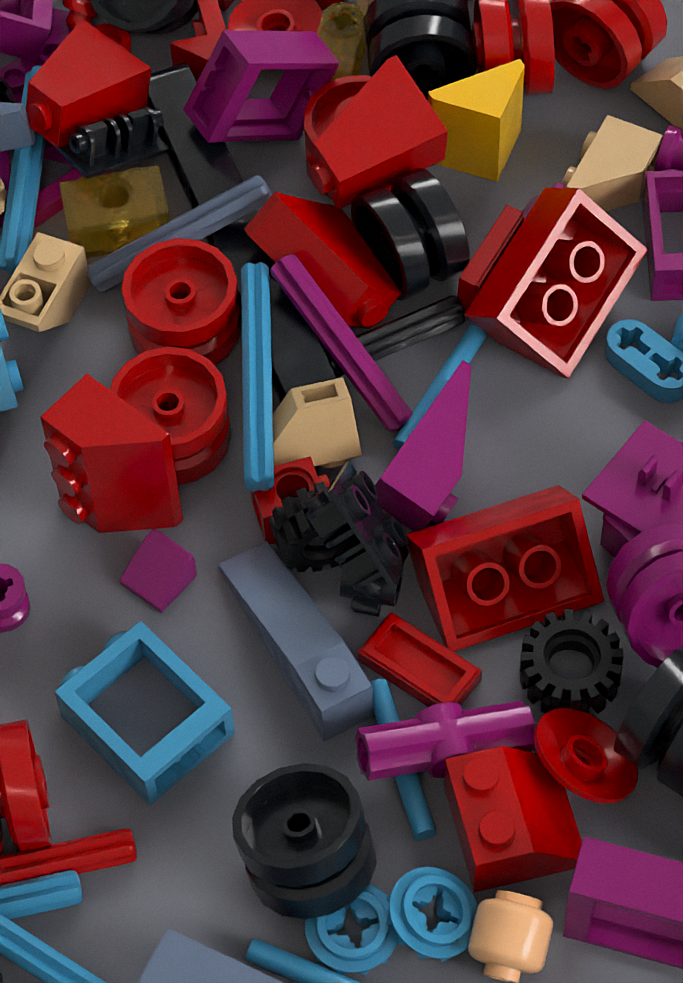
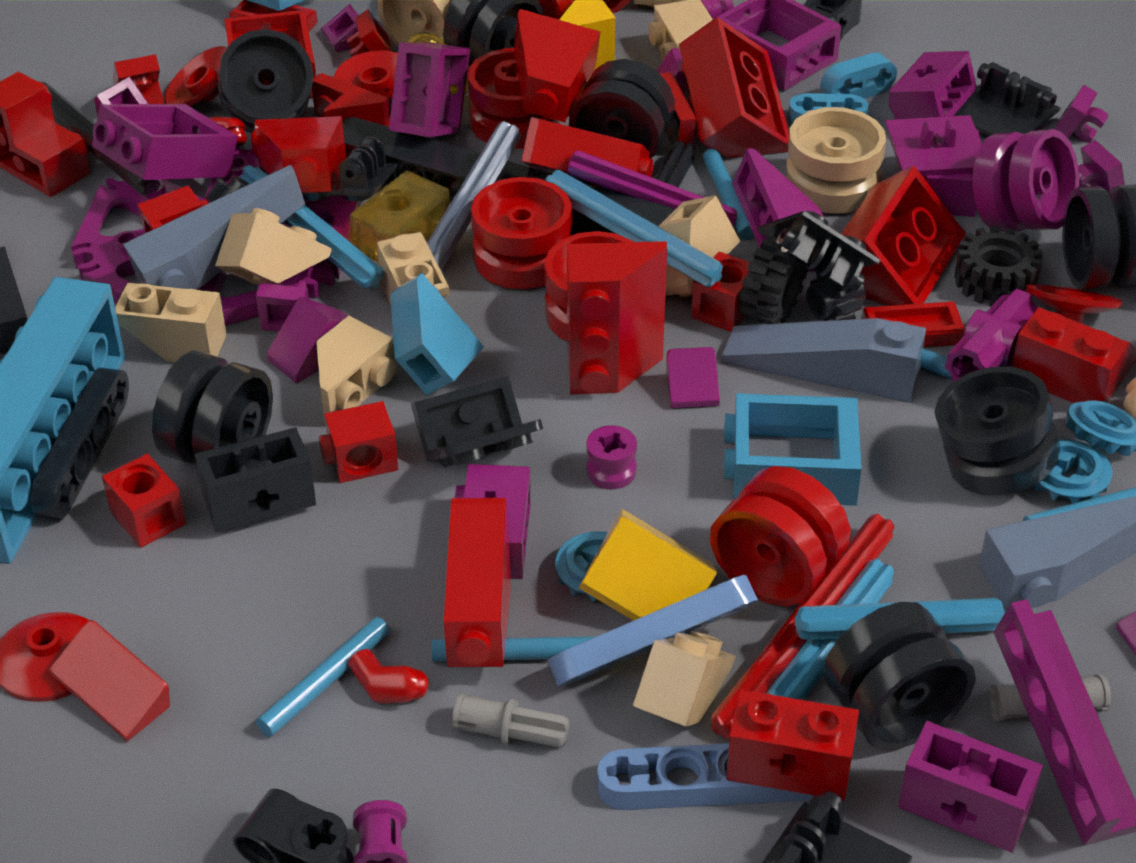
camera: 45 degrees left, 15 degrees down
none -> tan wheel [785,107,886,213]

